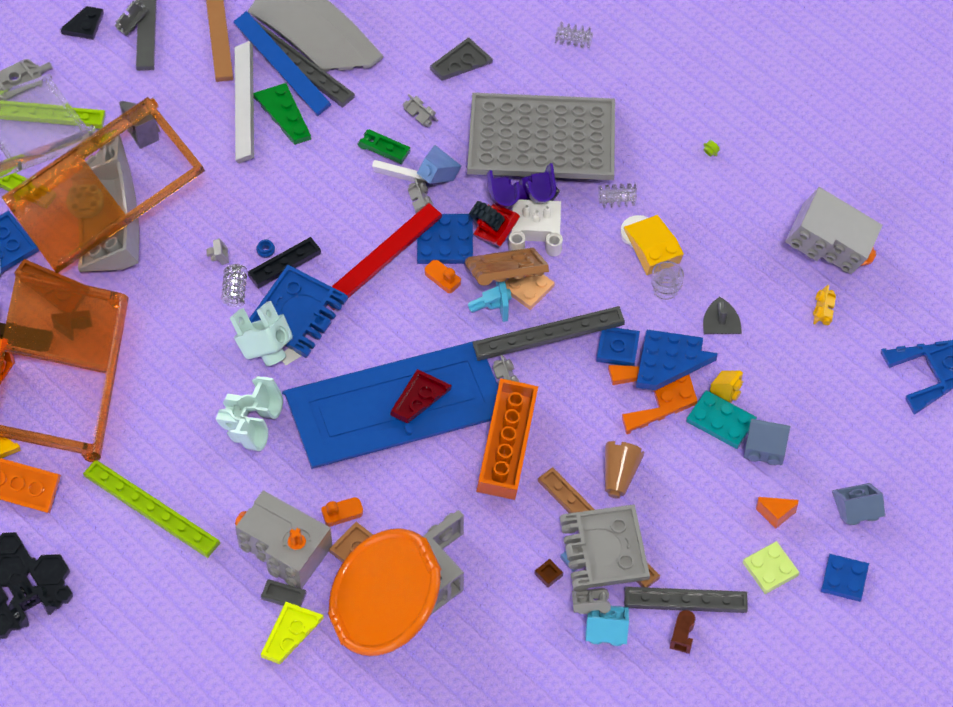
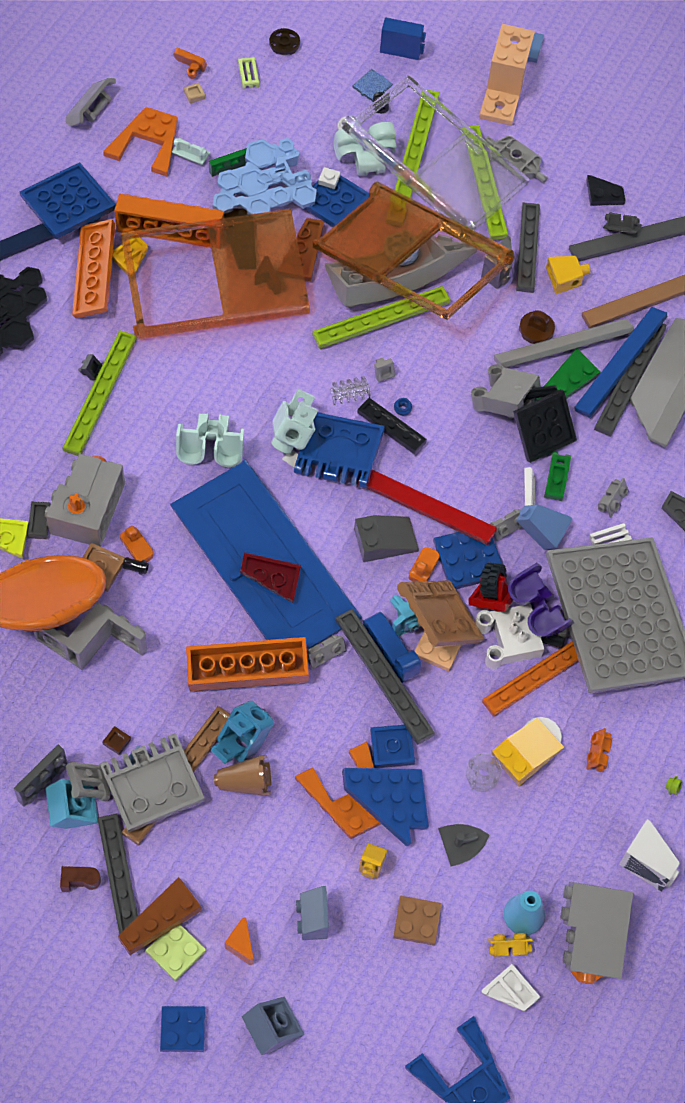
camera: 70 degrees right, 5 degrees up
clear piece [598,183,637,208] -> none
teal plate [686,390,757,449] -> none
none -> dark grey plate [14,744,68,807]
none -> black tile [78,354,102,380]
none -> dark orange wing [118,877,202,955]
none -> black pin [123,557,149,575]
none -> dark azure piece [211,701,274,764]
none -> lime plate [312,286,450,349]
none -> dark grey slope [354,515,419,562]
none -> blue beam [363,612,421,683]
none -> medium nougat plate [393,896,441,946]
none -> light grey piece [471,364,557,419]
none -> white wing [481,964,540,1012]
none -> orange tile [482,641,579,717]
none -> medium azure cone [504,891,545,935]
none -> black plate [513,389,577,463]
none -> dark grey tile [516,202,540,293]
none -> reddish brown tile [519,310,555,344]
none -> yellow torso [546,256,590,294]
none -> orange hinge [586,728,613,772]
none -> white tile [589,523,632,545]
none -> white slope [619,819,680,892]

